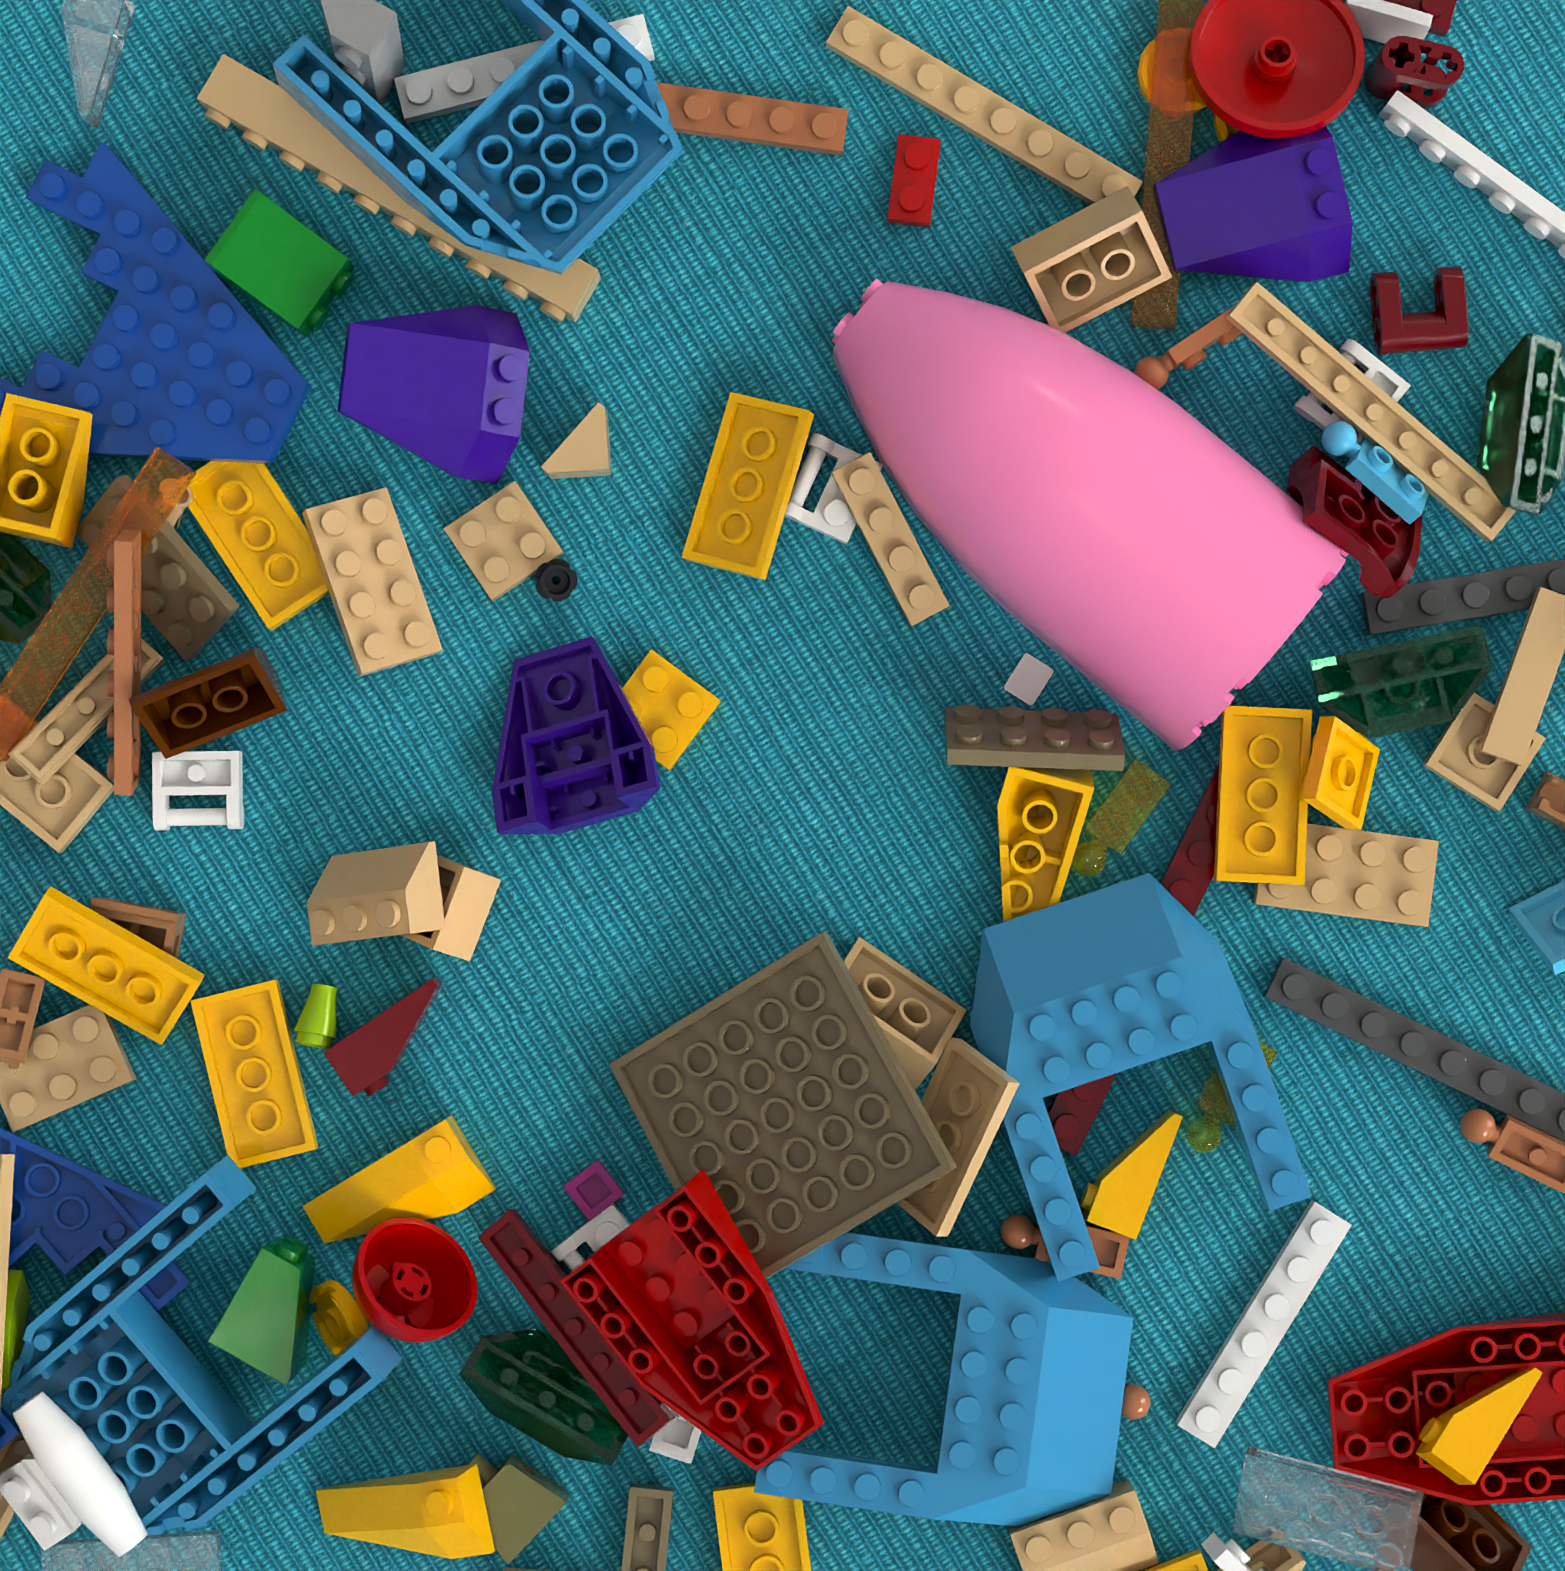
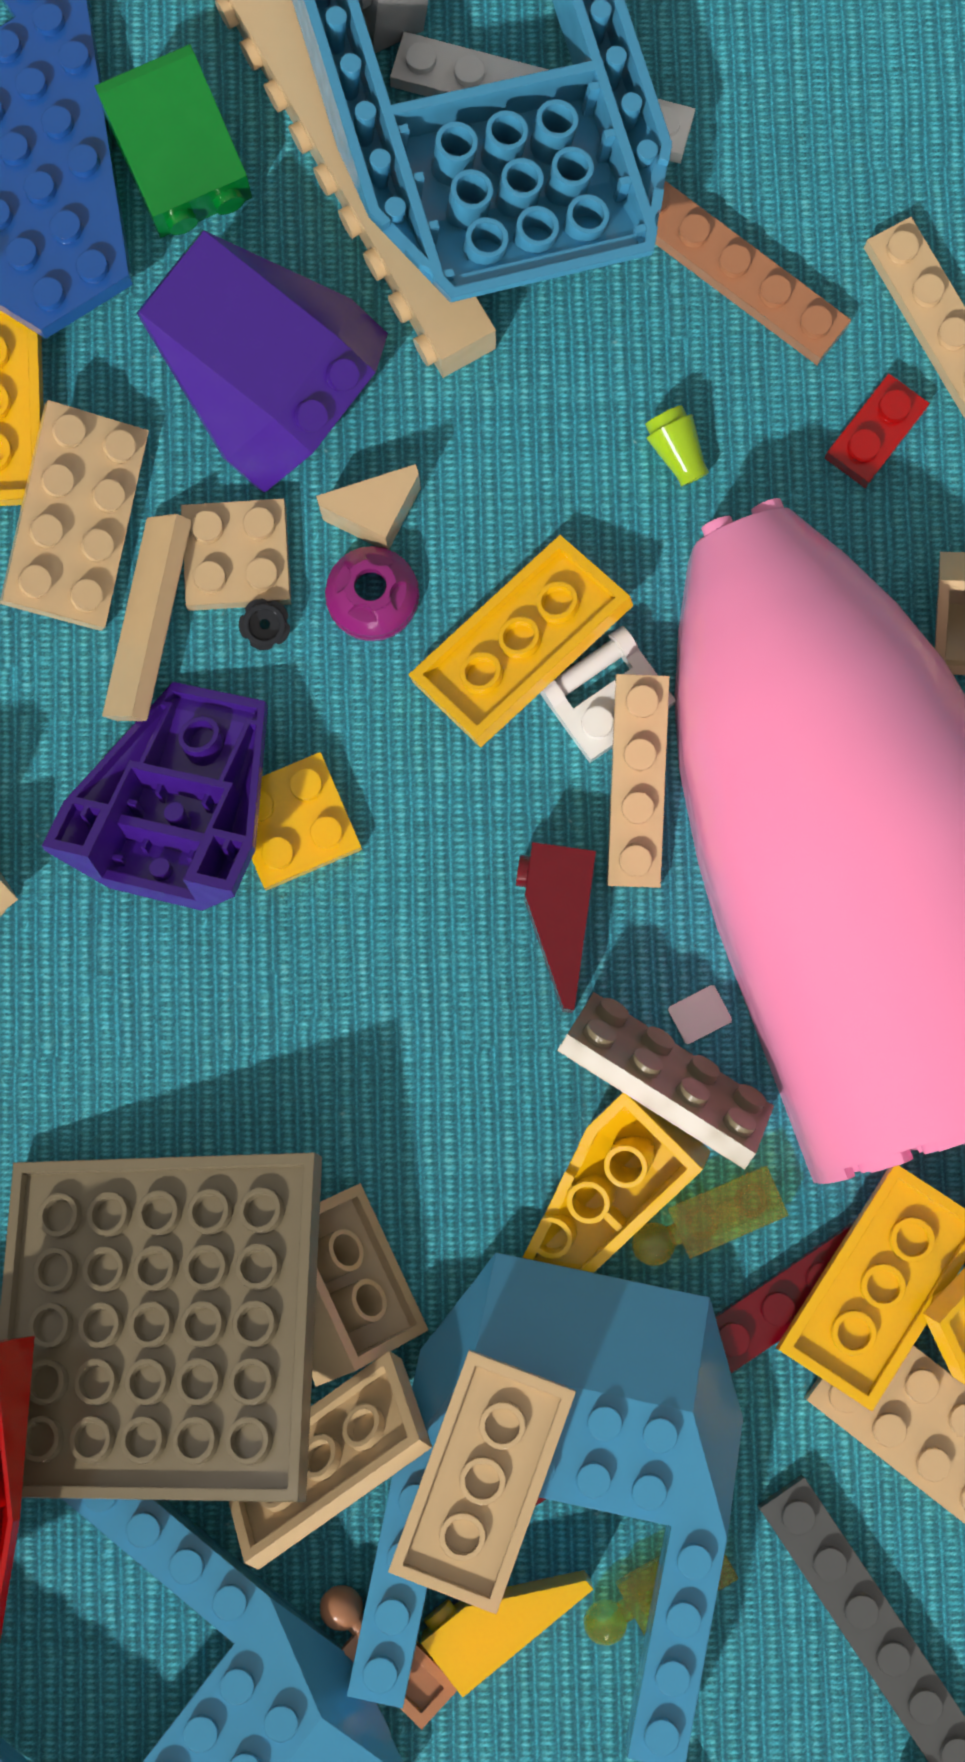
camera: 30 degrees right, 5 degrees down
none -> tan tile [102,514,191,721]
none -> magenta piece [325,546,419,641]
none -> tan plate [388,1349,576,1614]
none -> dark red slope [516,842,596,1013]
none -> lime cone [645,405,709,487]

